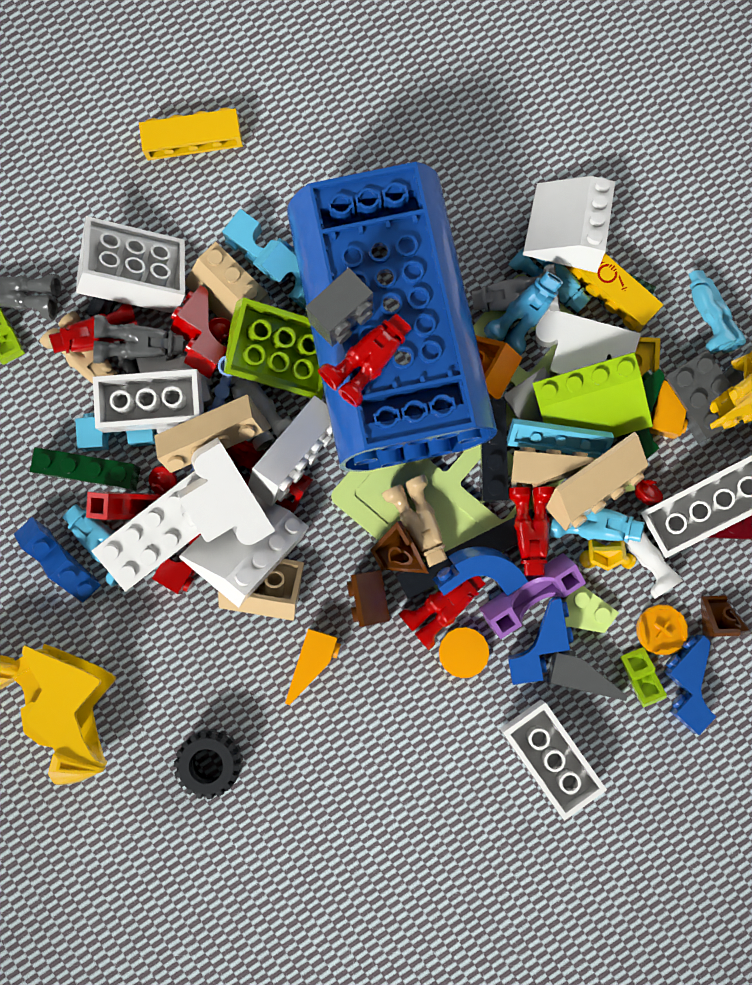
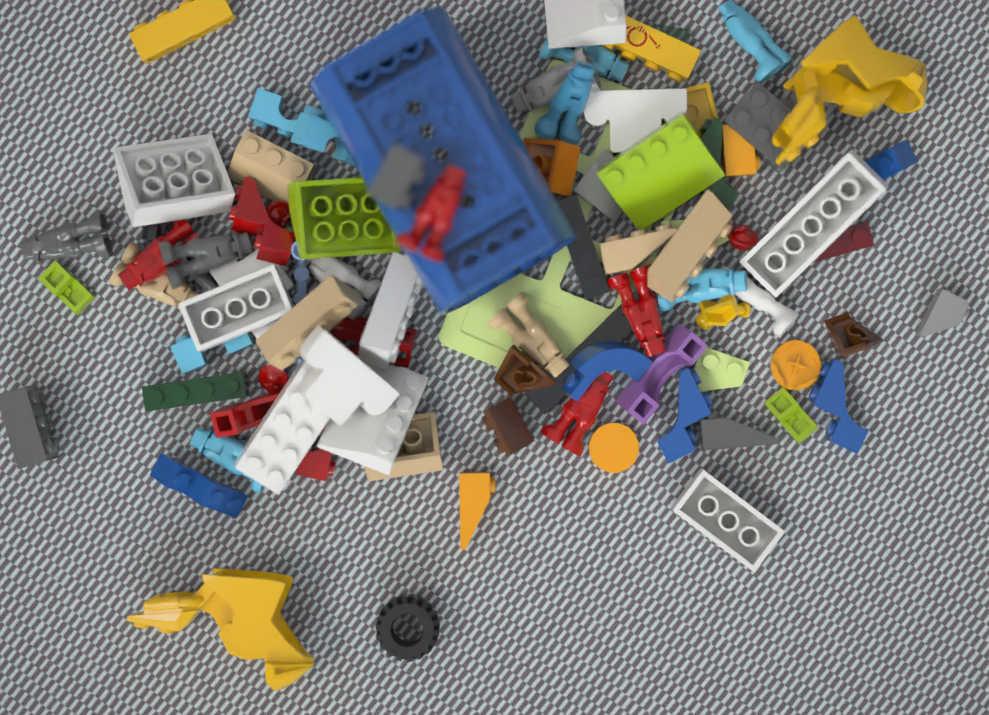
camera: 15 degrees left, 5 degrees up
medium azure plate [507,418,614,458] -> none

